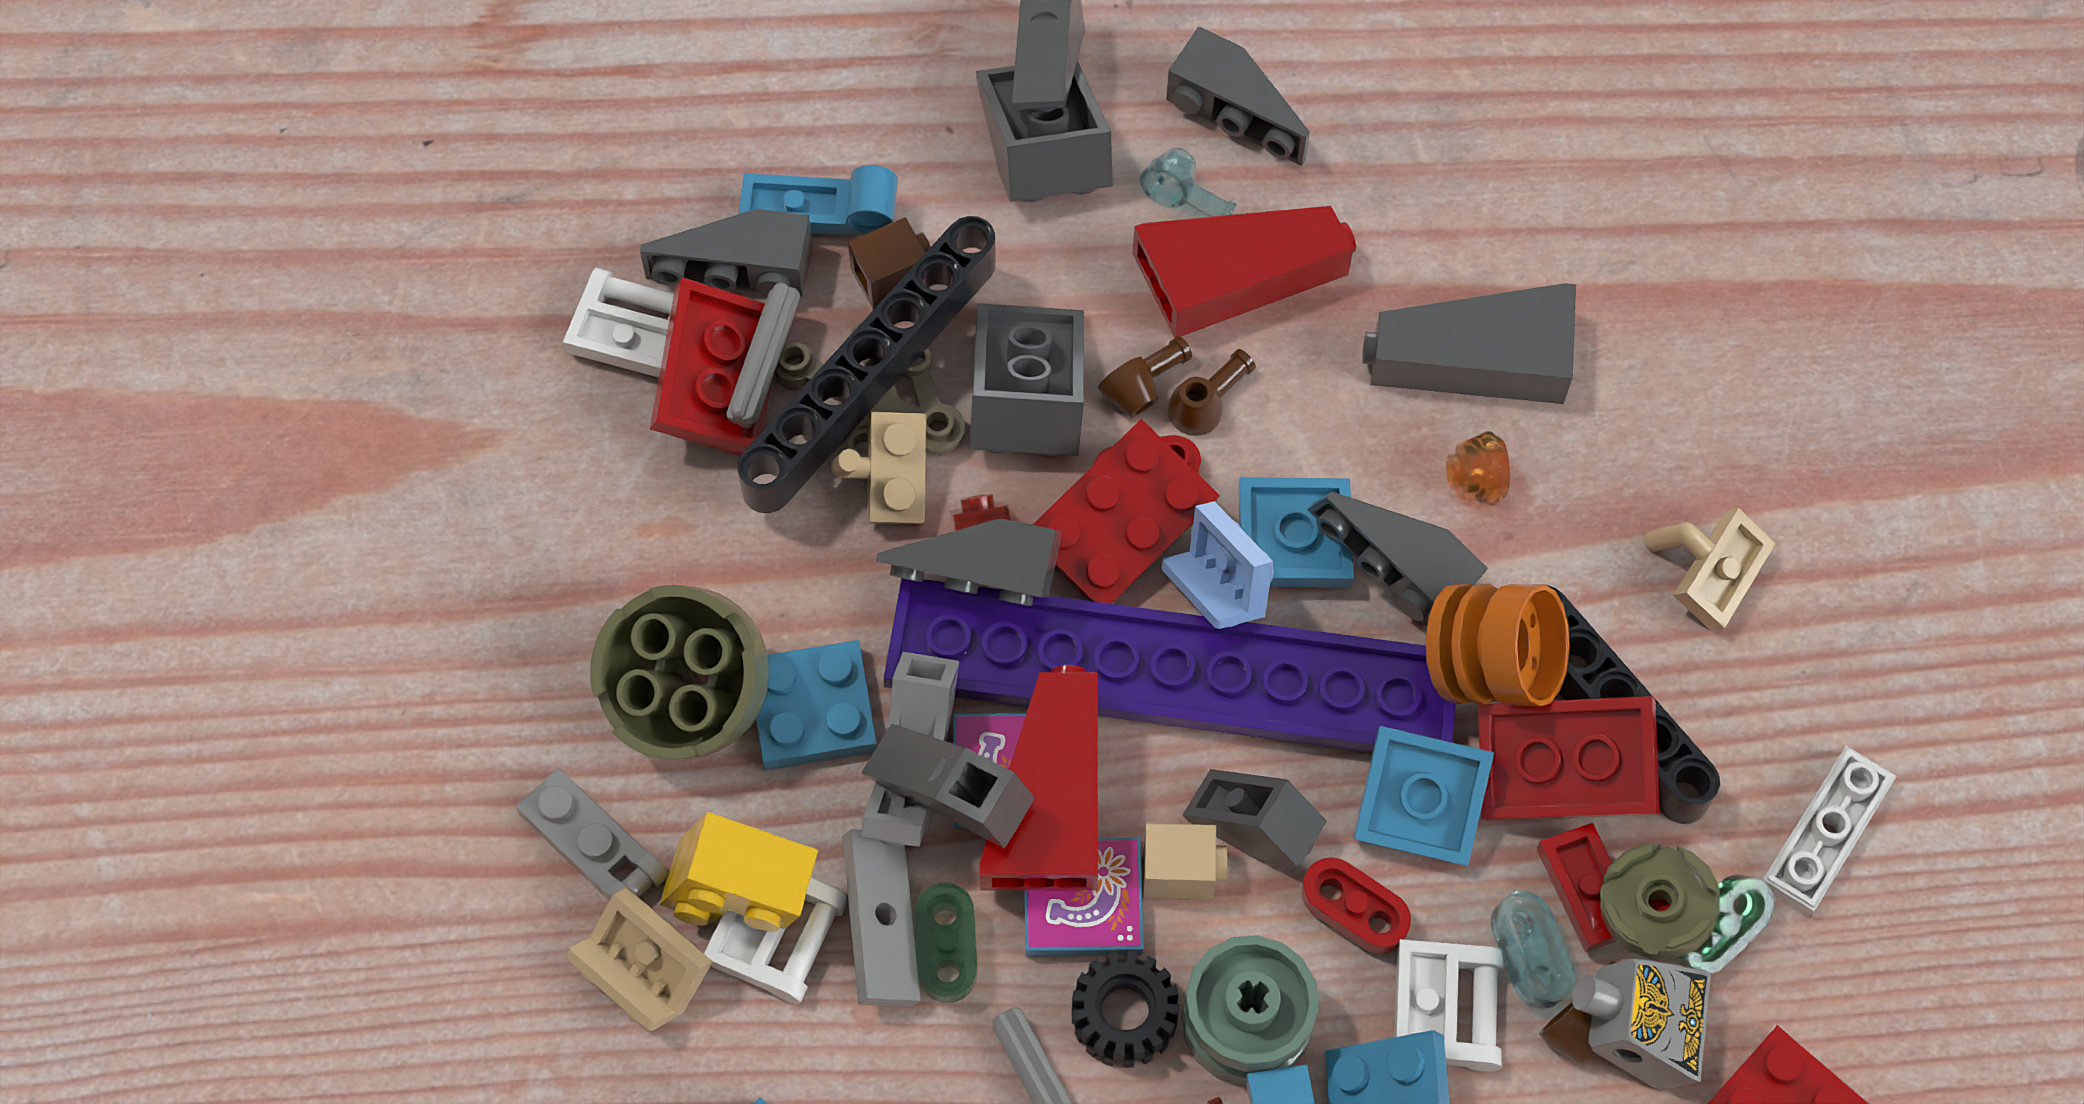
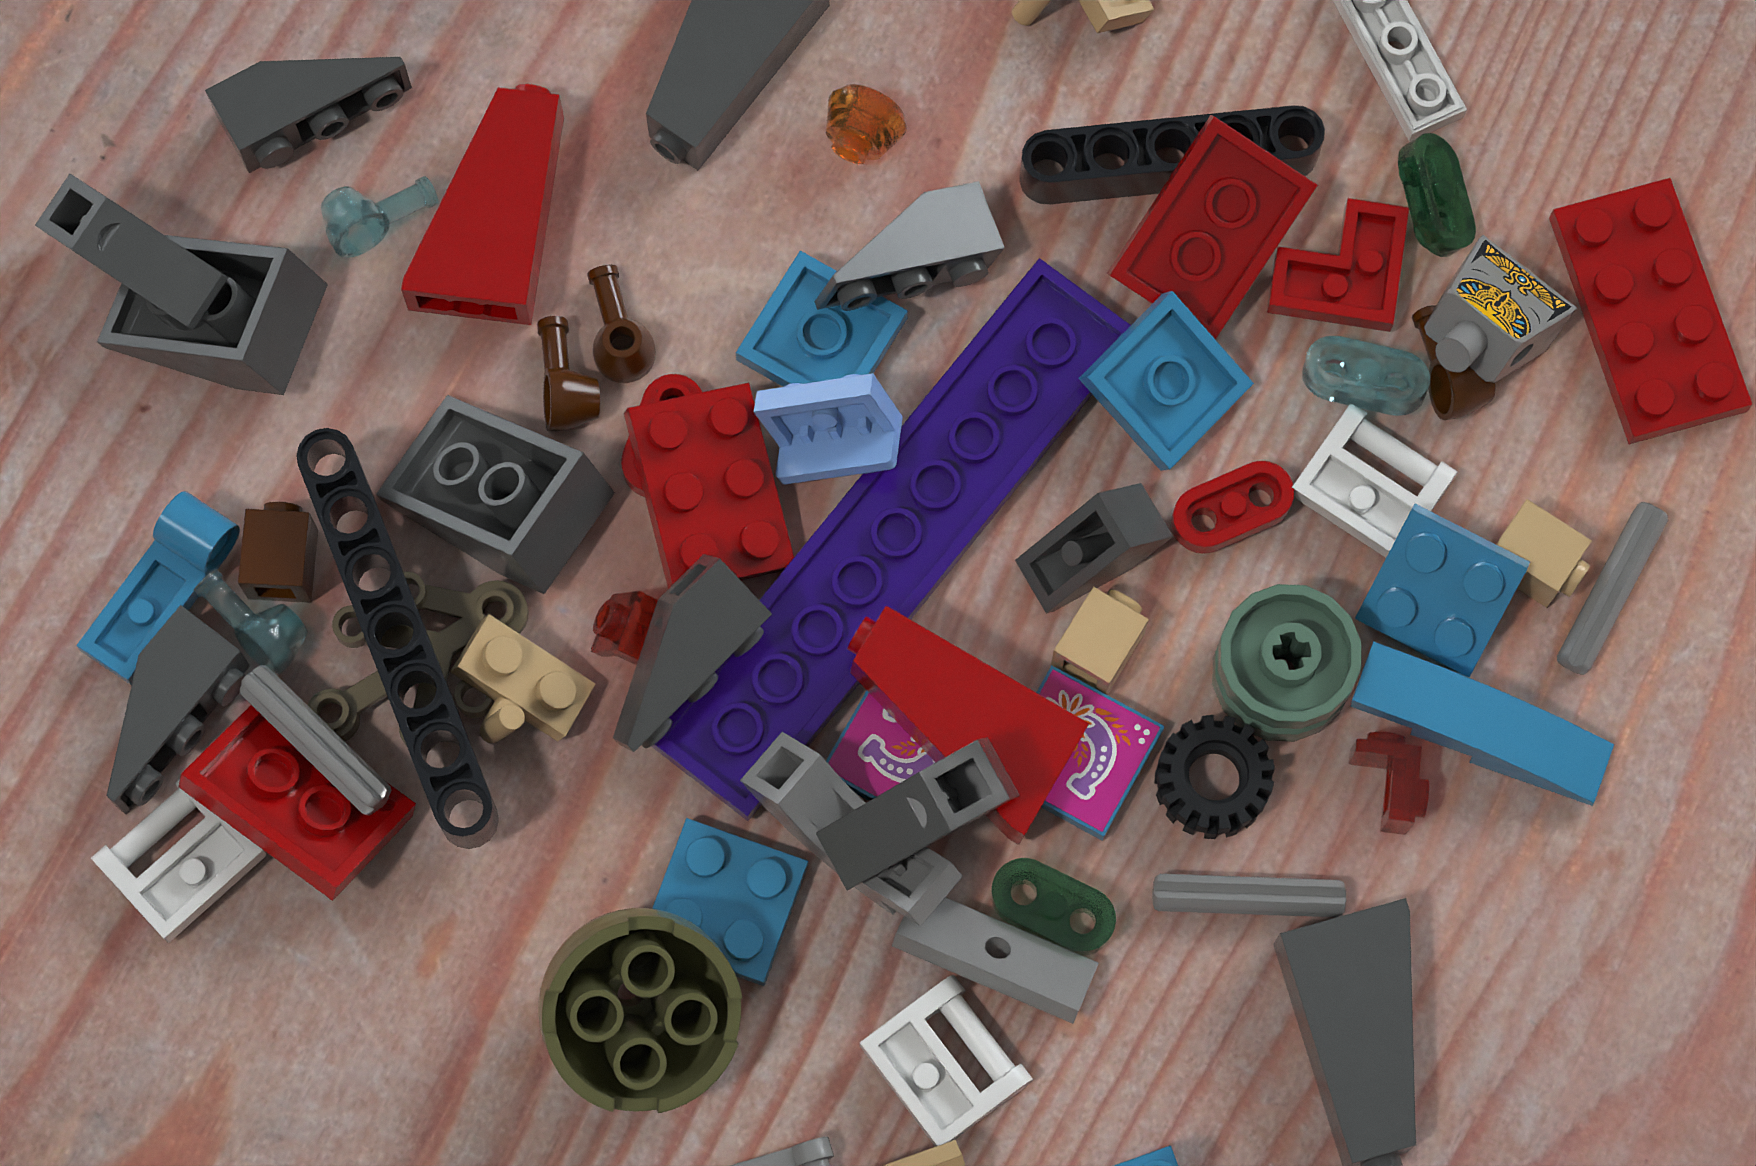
camera: 60 degrees left, 10 degrees up
yellow brick [659,812,818,932] -> none
orange wheel [1426,584,1570,706] -> none
olive plate [1600,844,1720,959] -> none
none -> clear light blue bar [193,569,308,676]

